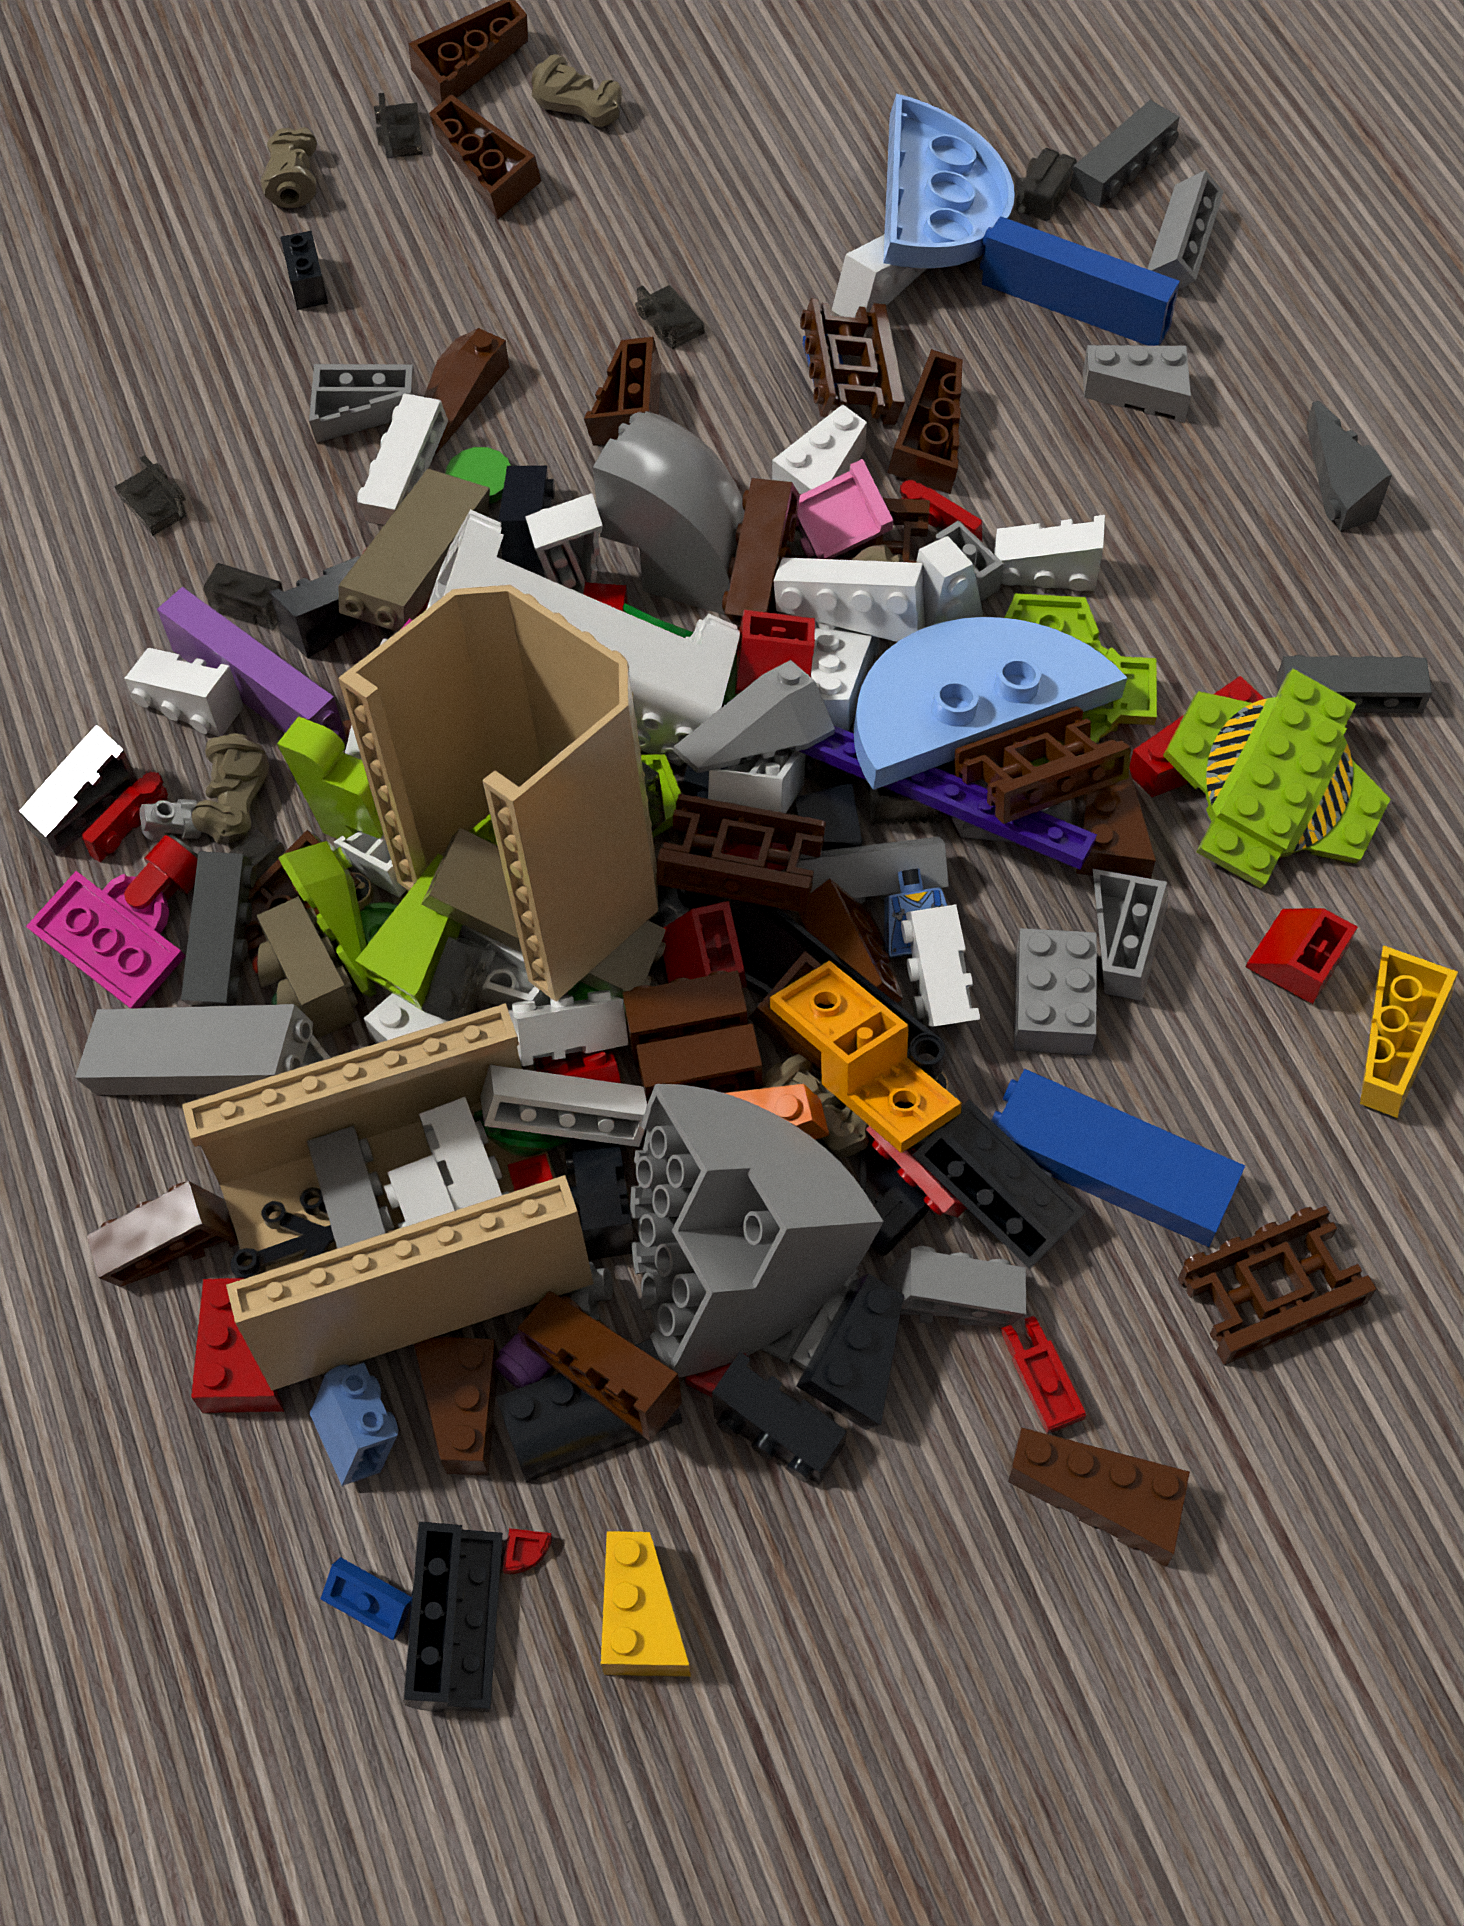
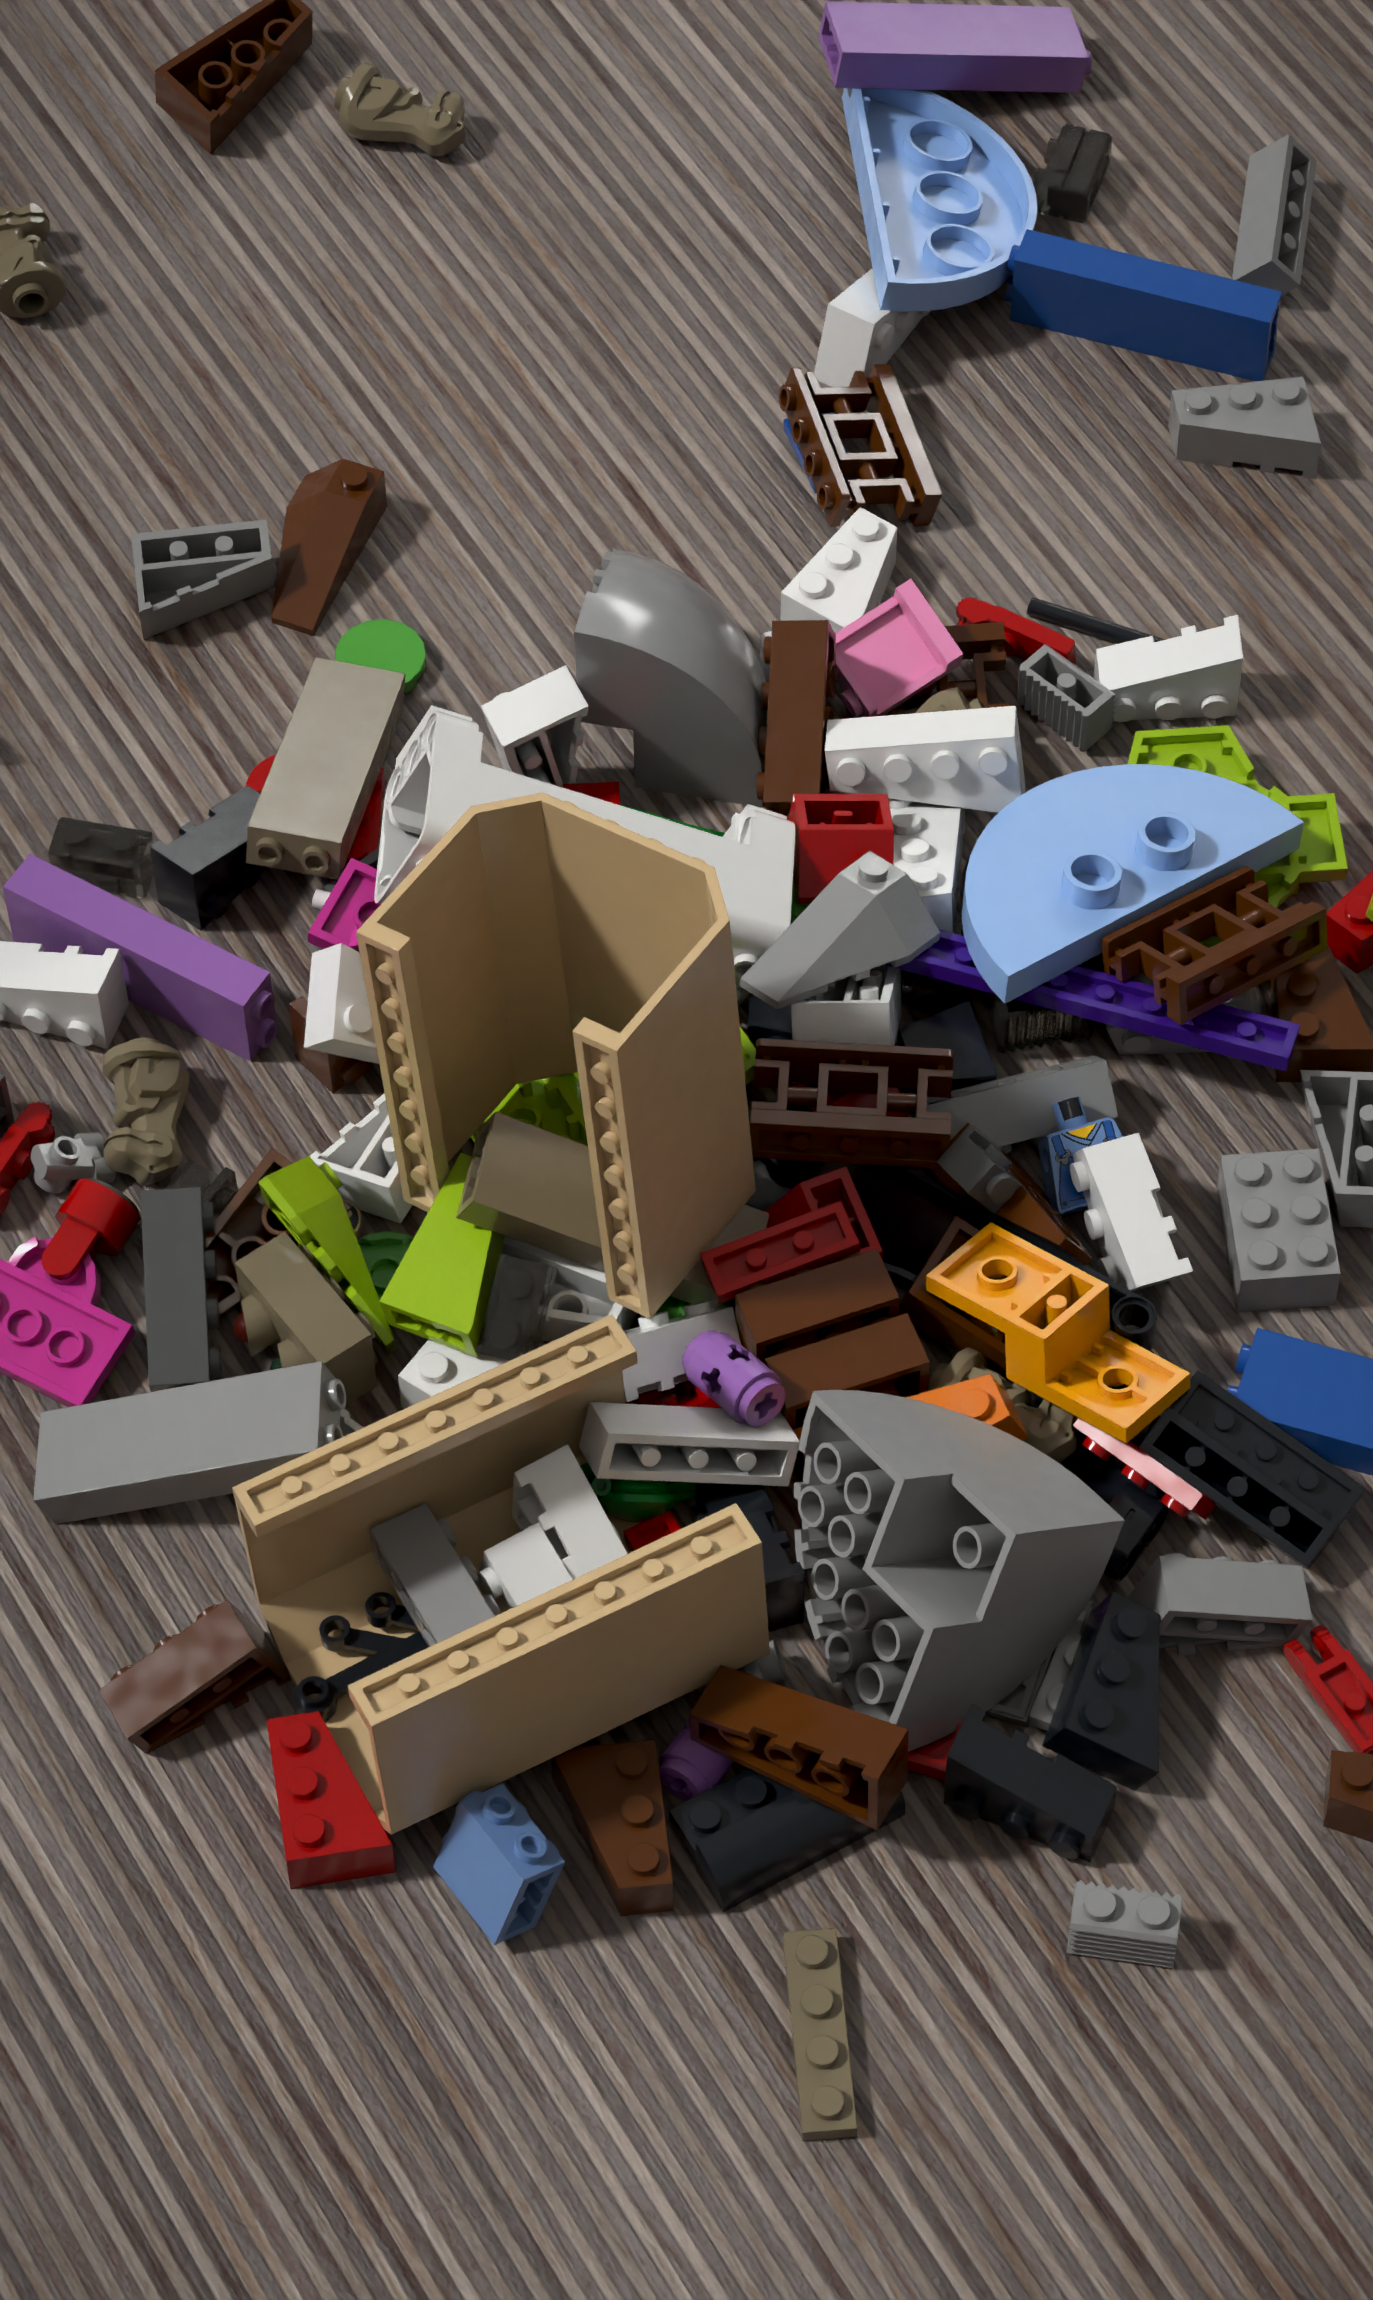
camera: 10 degrees left, 5 degrees down
lime brick [277,716,383,839] -> none
black brick [280,231,328,310] -> none
blue plate [320,1557,412,1640] -> none
white brick [357,393,448,525] -> none
clear smoke bracket [374,93,423,158] -> none
black brick [403,1522,503,1712] -> none
reddish brown wedge [429,95,542,219] -> none
black wedge [498,465,555,578] -> none
red tile [502,1528,552,1575] -> none
reddish brown wedge [584,337,662,446] -> none
yellow wedge [601,1531,691,1677] -> none
clear smoke bracket [635,285,705,350] -> none
reddish brown wedge [887,349,963,494] -> none
white wedge [916,536,983,628] -> none
dark grey brick [1070,100,1180,207] -> none
none -> medium lavender piece [682,1330,786,1427]
none -> red plate [700,1201,860,1304]
none -> dark tan plate [782,1928,857,2141]
none -> medium lavender brick [818,1,1092,93]
none -> dark grey brick [937,1125,1021,1214]
none -> black bar [1027,597,1166,644]
none -> light grey brick [1066,1880,1183,1968]

